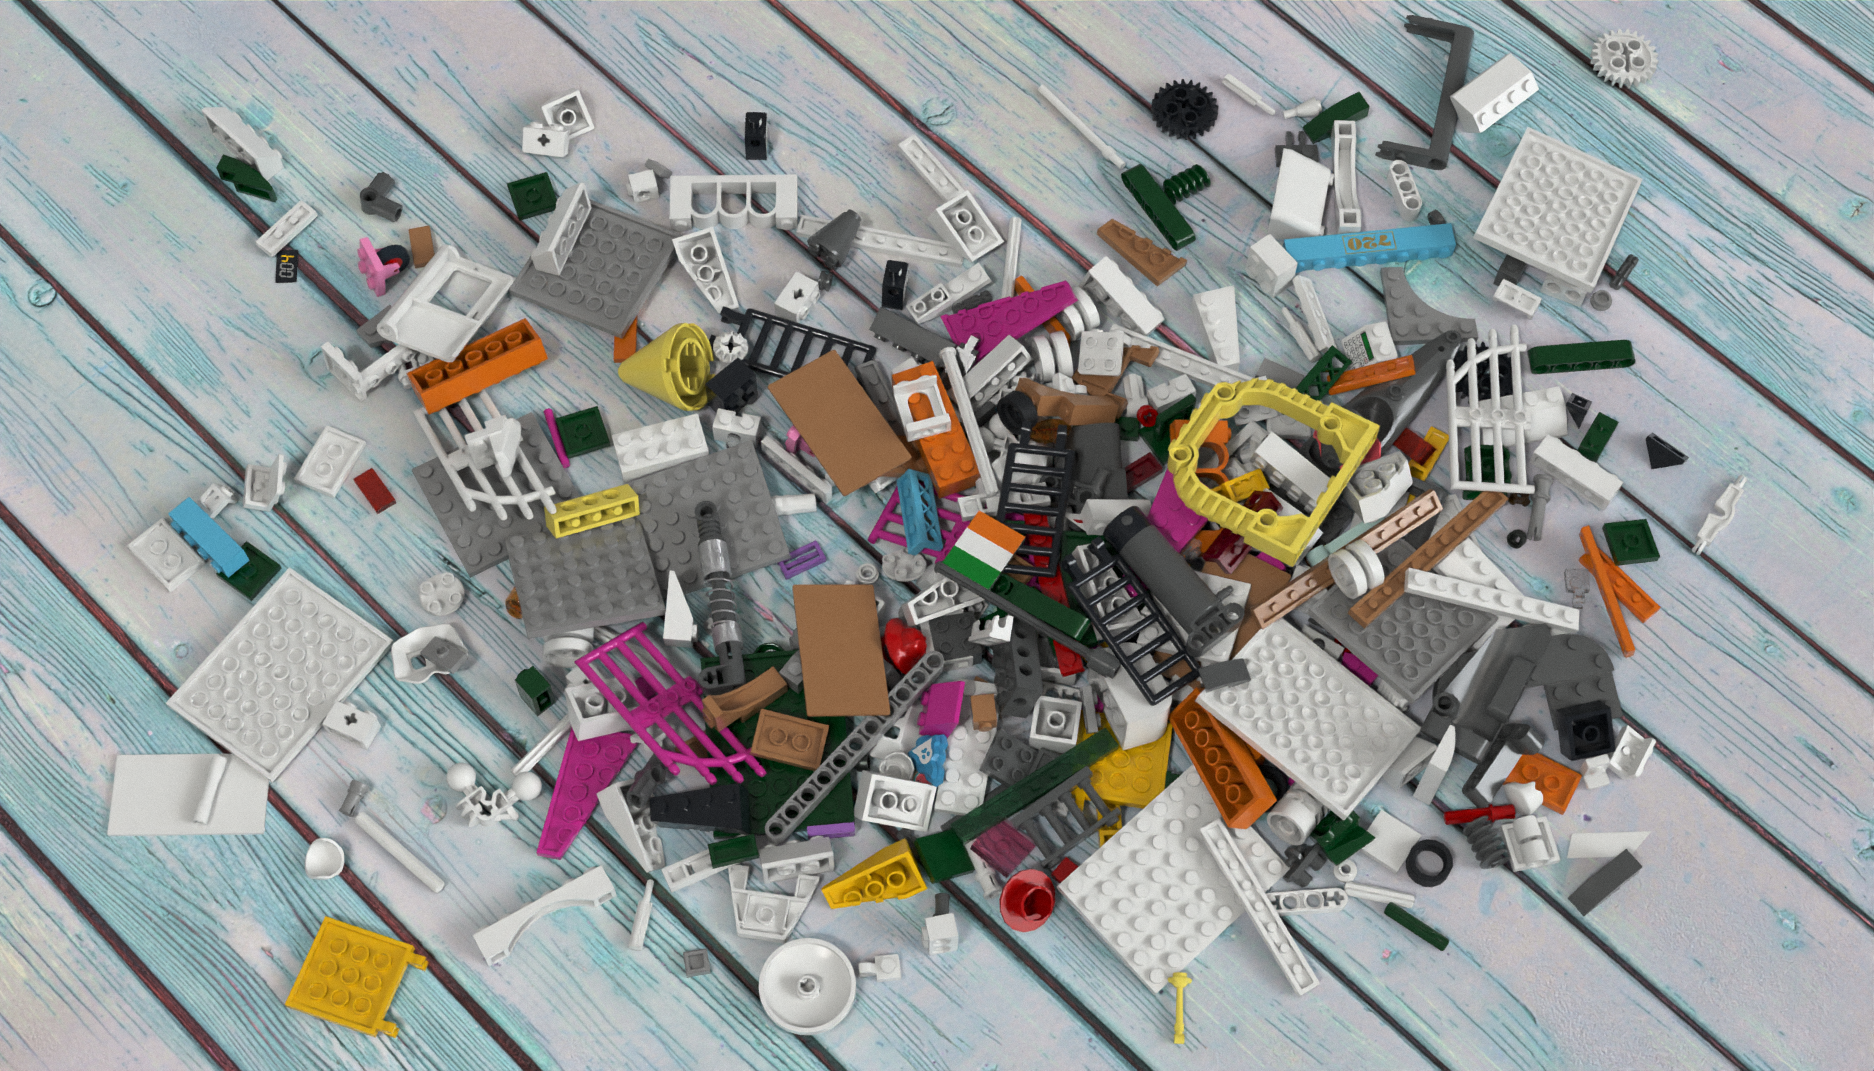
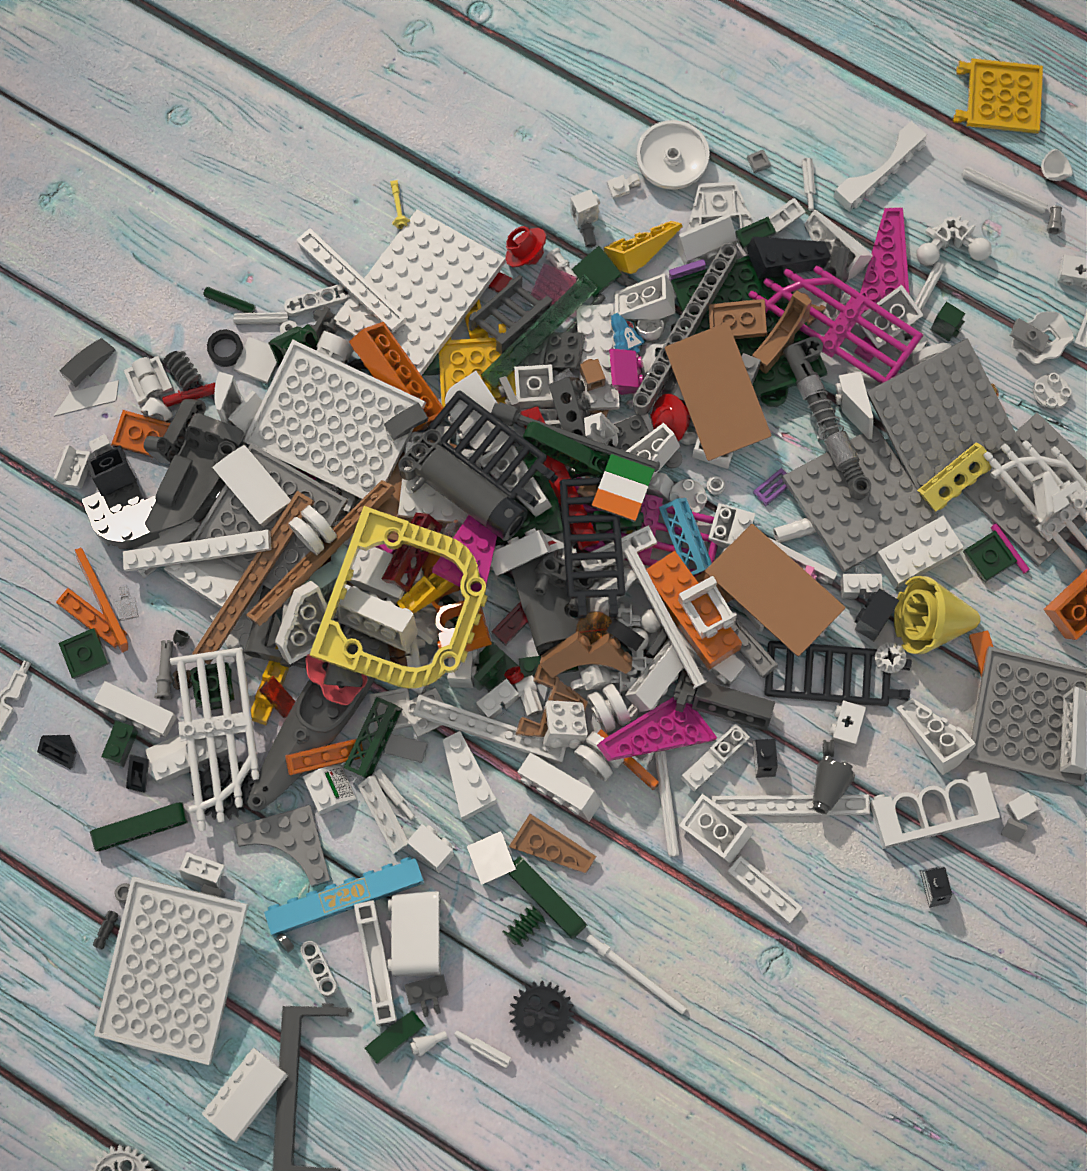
camera: 170 degrees right, 10 degrees up
dark grey axle [952,290,992,314] -> none
none -> white slope [212,445,291,527]
none -> white sticker [467,831,516,885]
none -> white slope [708,503,755,549]

